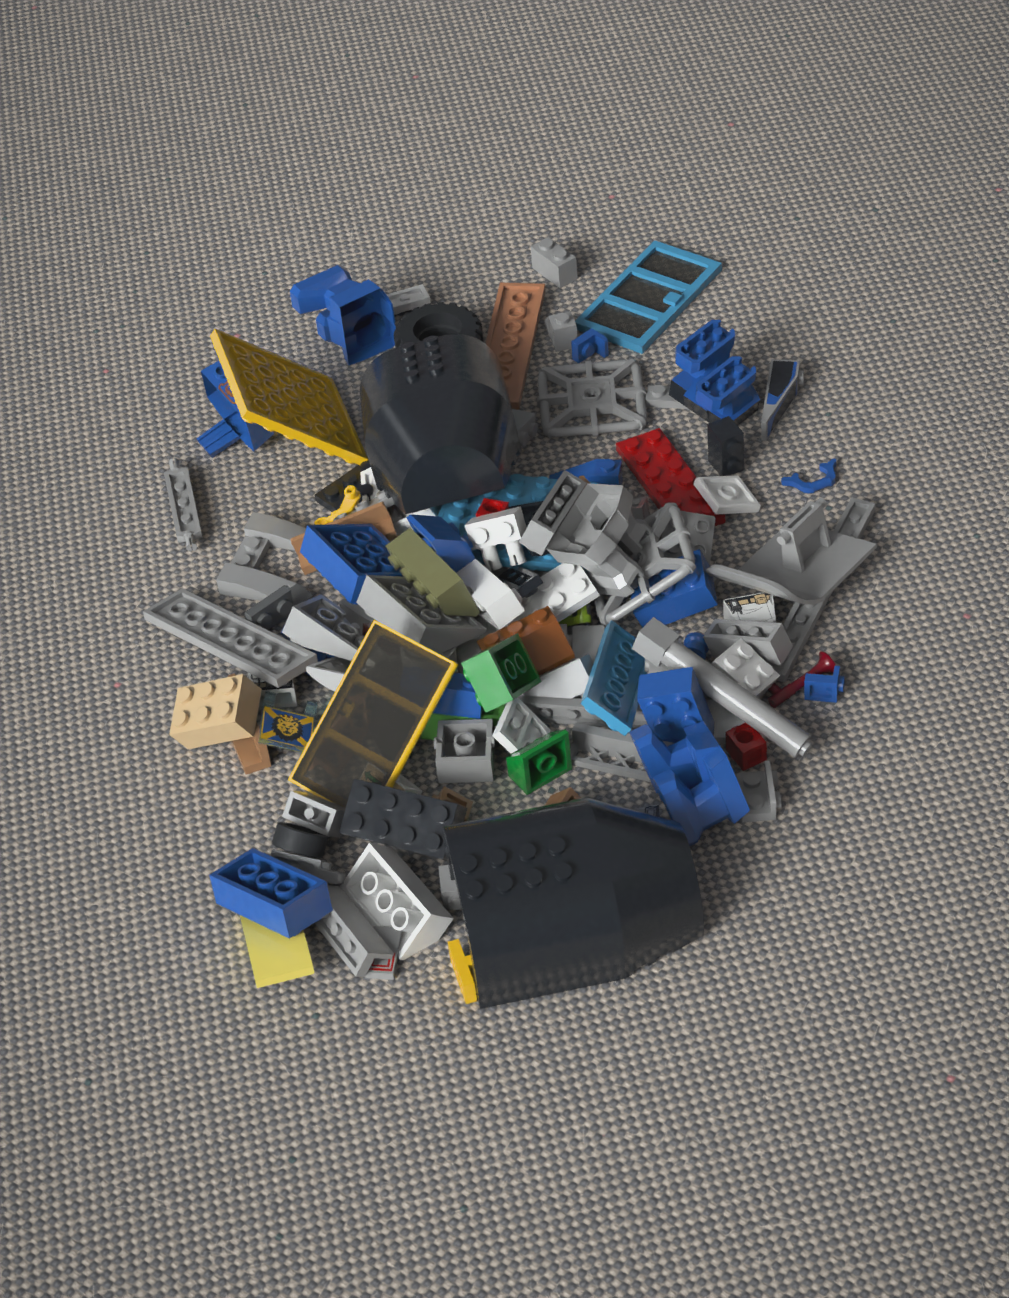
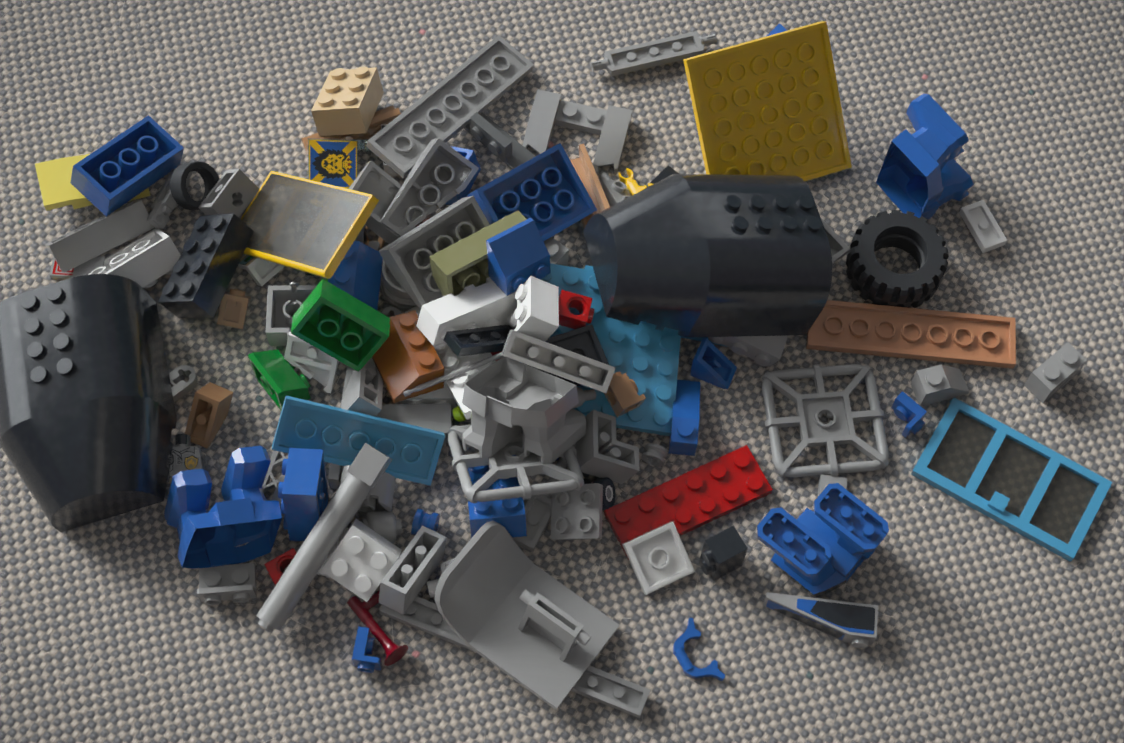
camera: 80 degrees right, 20 degrees up
none -> light grey piece [403,352,504,397]
none -> blue slope [690,338,737,389]

